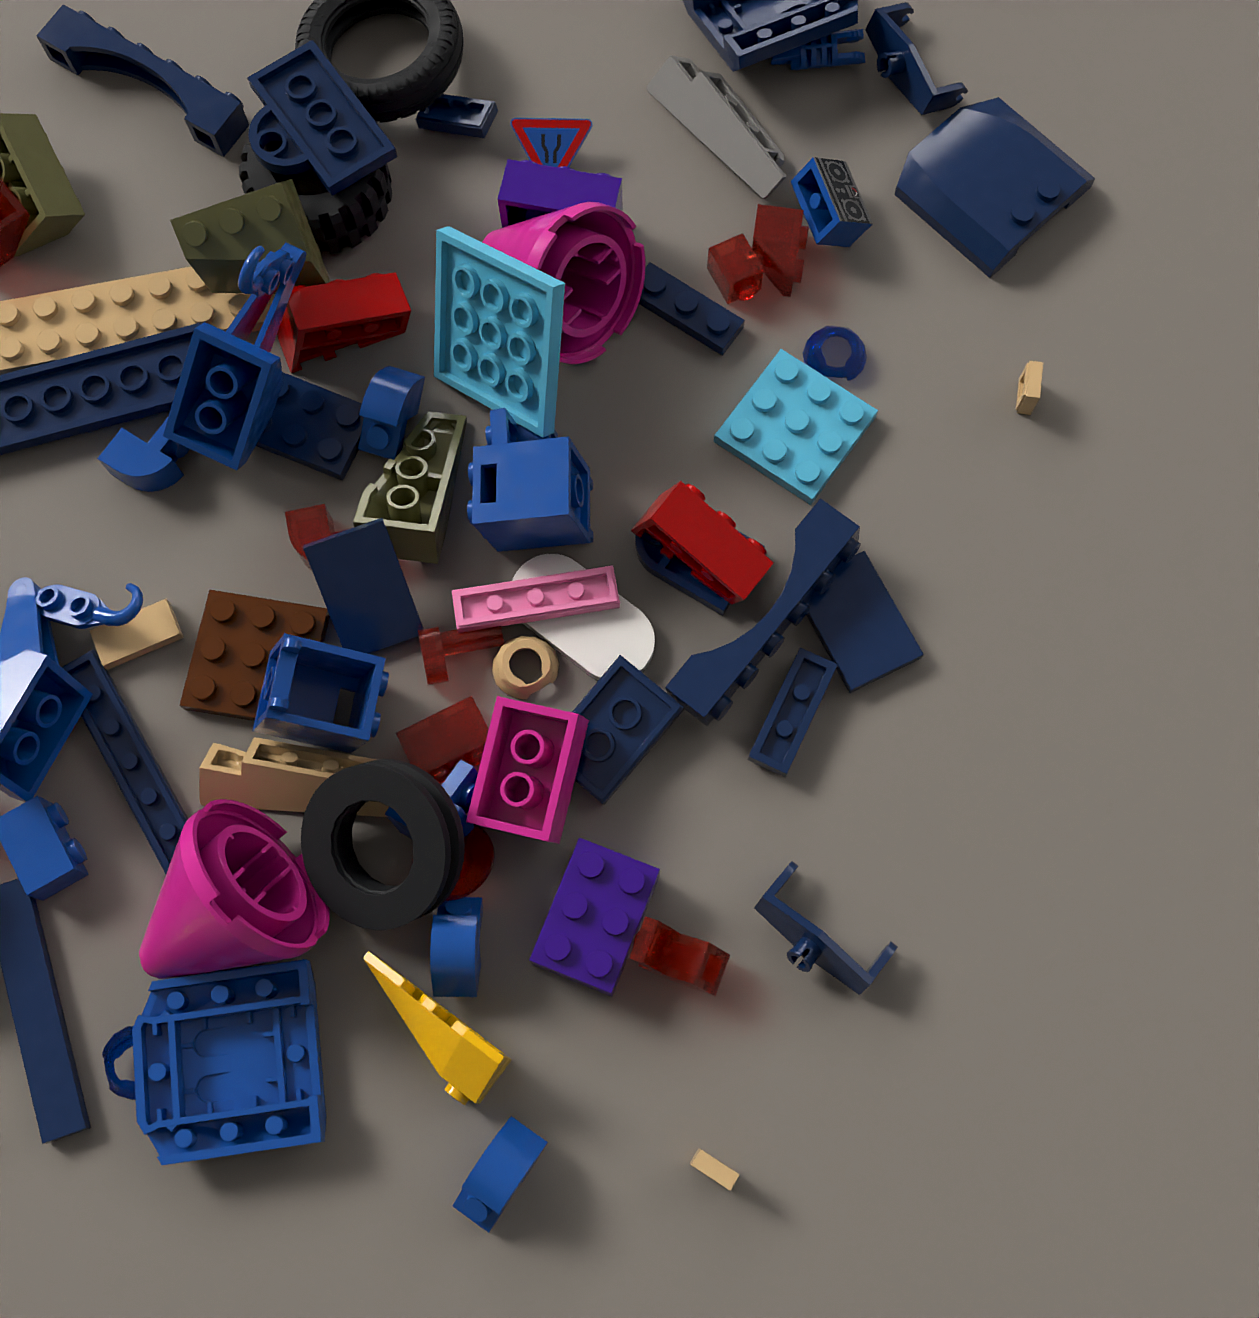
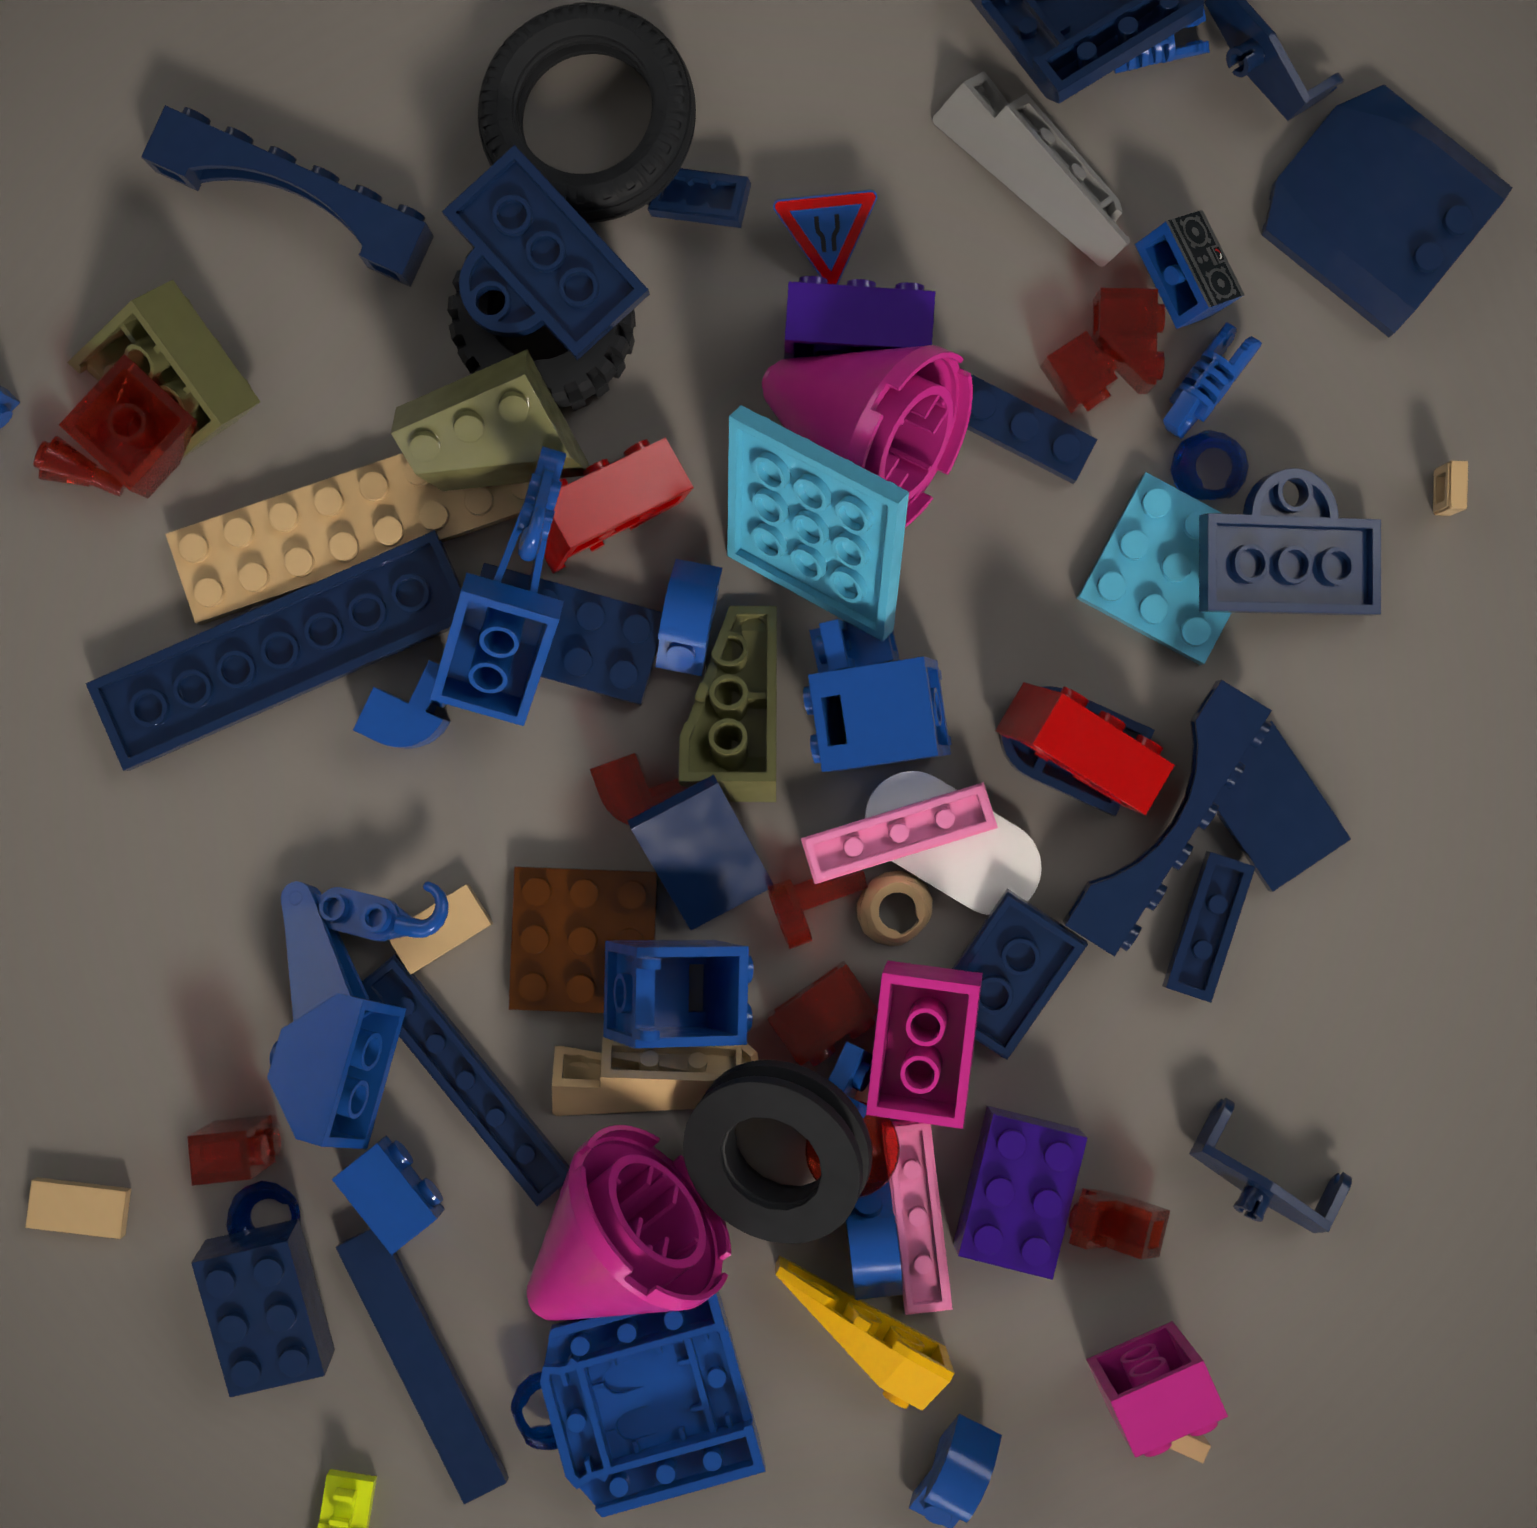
camera: 10 degrees left, 15 degrees up
none -> bright pink tile [882,1120,953,1315]
none -> dark pink brick [1086,1321,1228,1458]
none -> blue hinge [1163,322,1262,439]
none -> dark blue plate [1199,468,1381,616]

